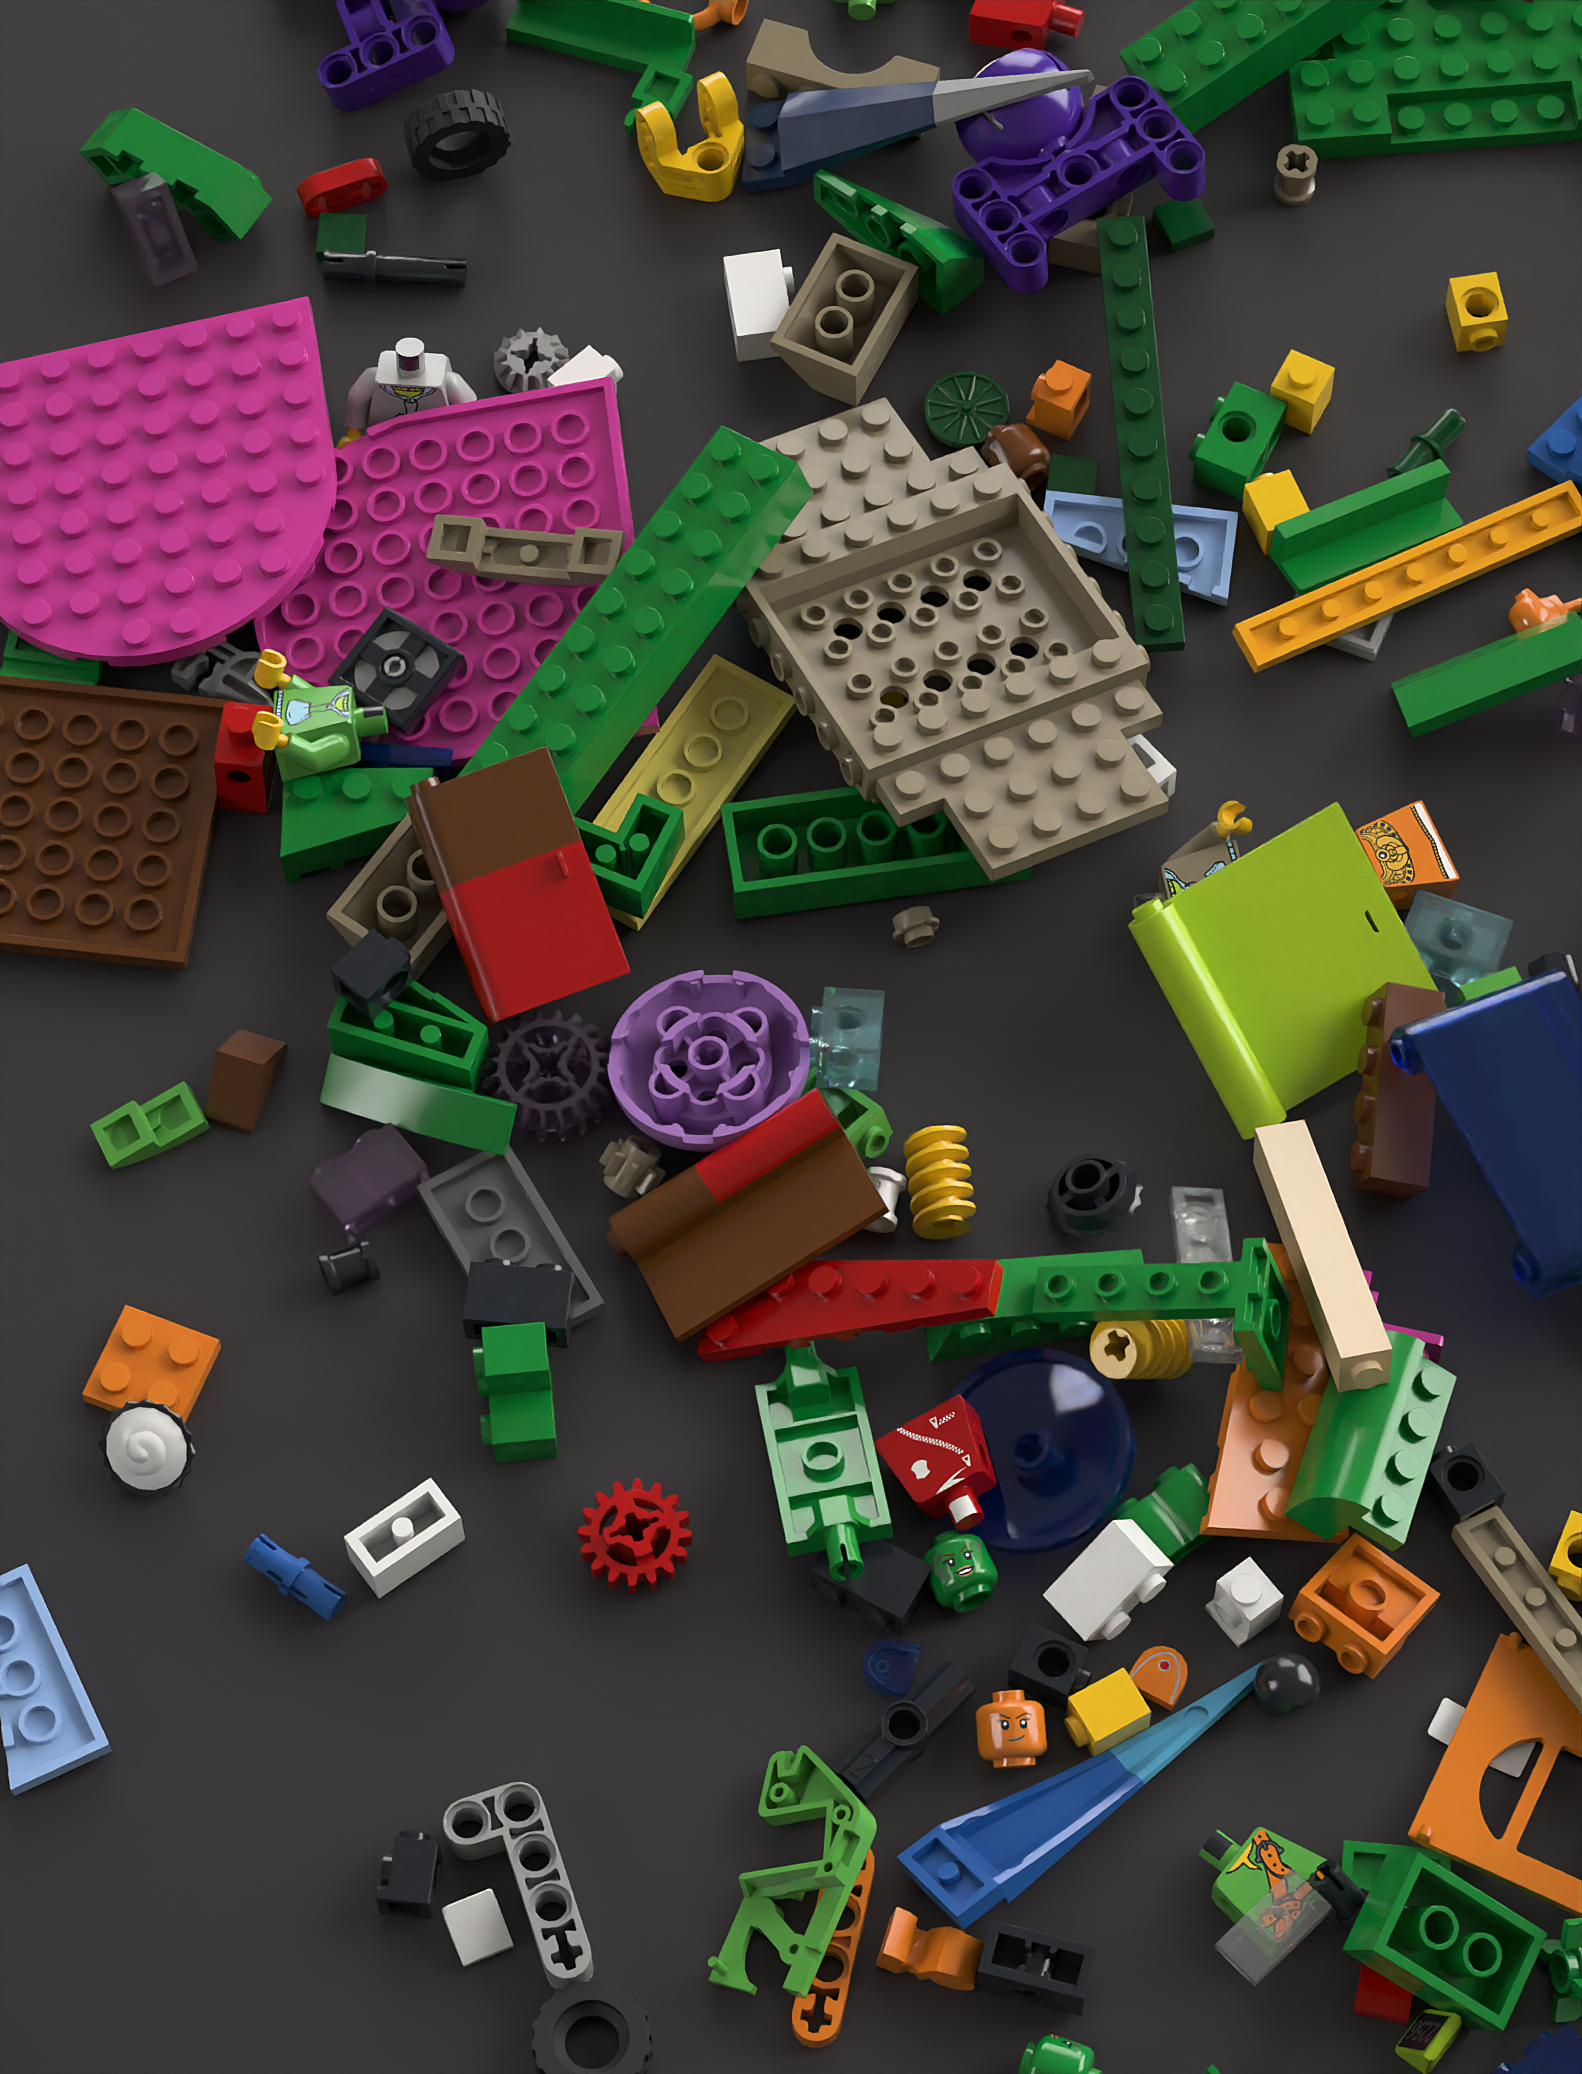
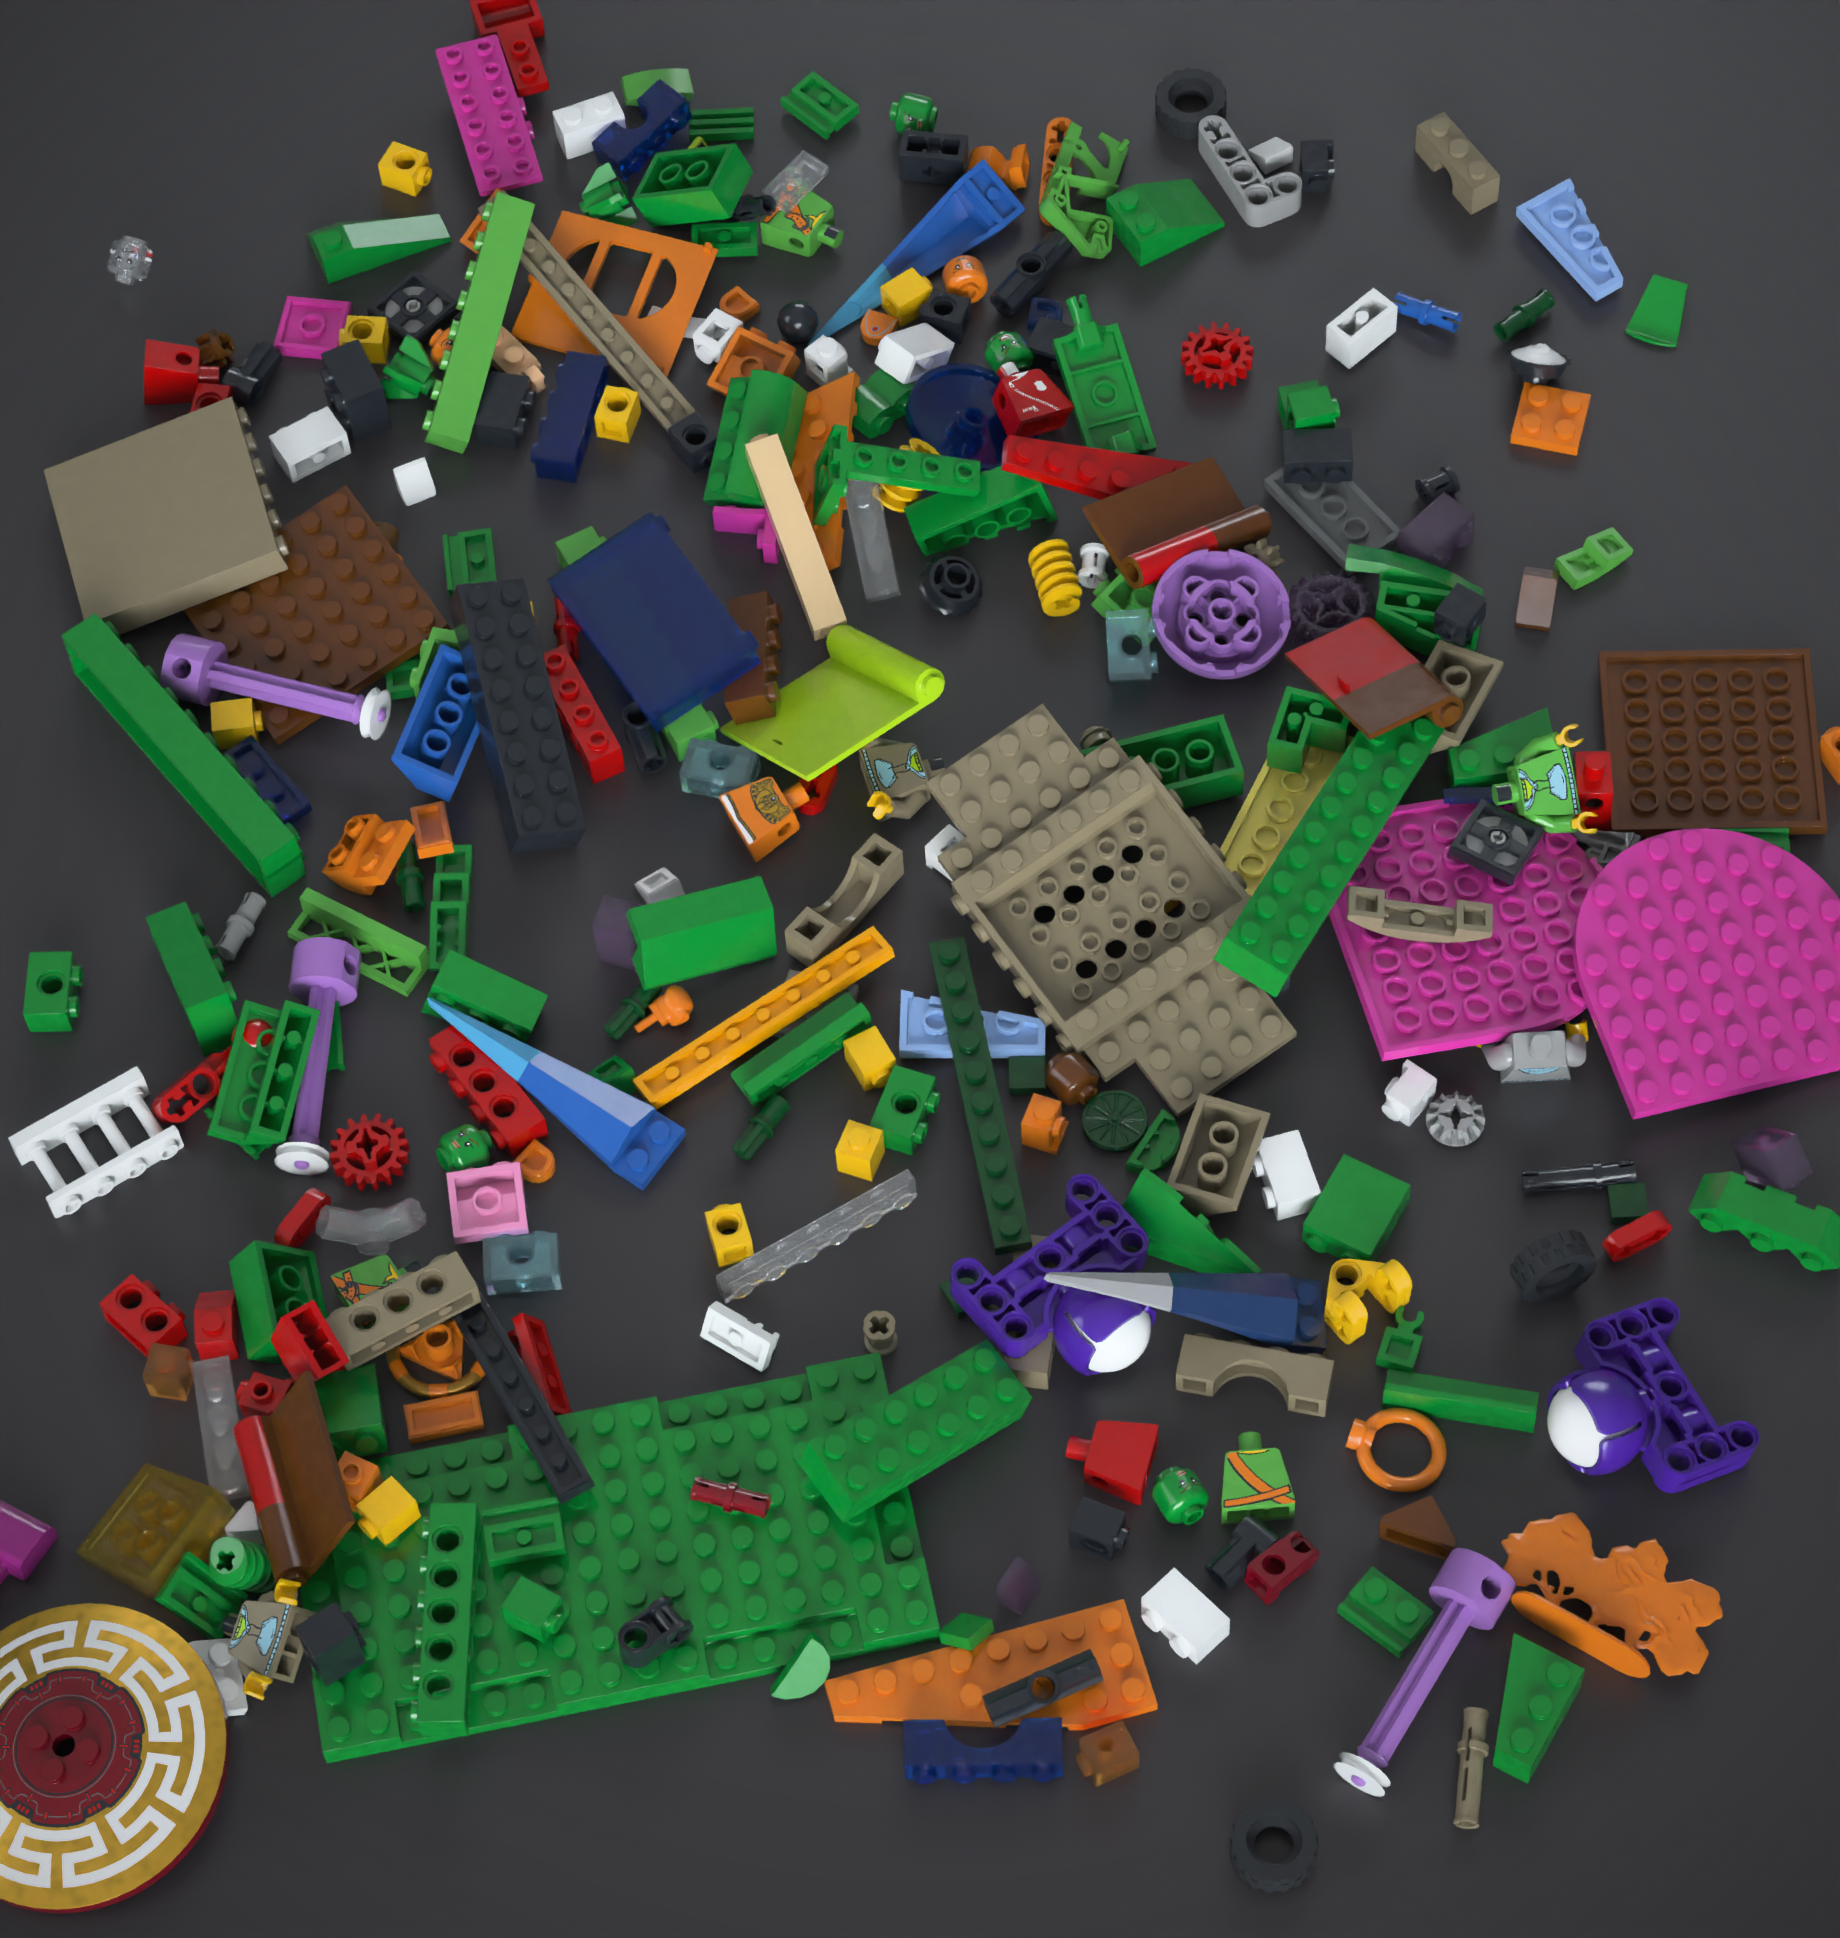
camera: 175 degrees right, 5 degrees down
none -> white slope [634,867,685,904]
none -> white brick [693,308,744,364]
none -> white plate [700,1301,780,1372]
none -> clear plate [716,1169,917,1303]
none -> orange tile [719,285,760,322]
none -> dark tan arch [784,833,904,967]
none -> green slope [1106,179,1225,267]
none -> green tile [1125,1108,1181,1174]
none -> green brick [1302,1154,1411,1262]
none -> dark tan arch [1415,112,1500,215]
none -> dark green pin [1493,289,1555,342]

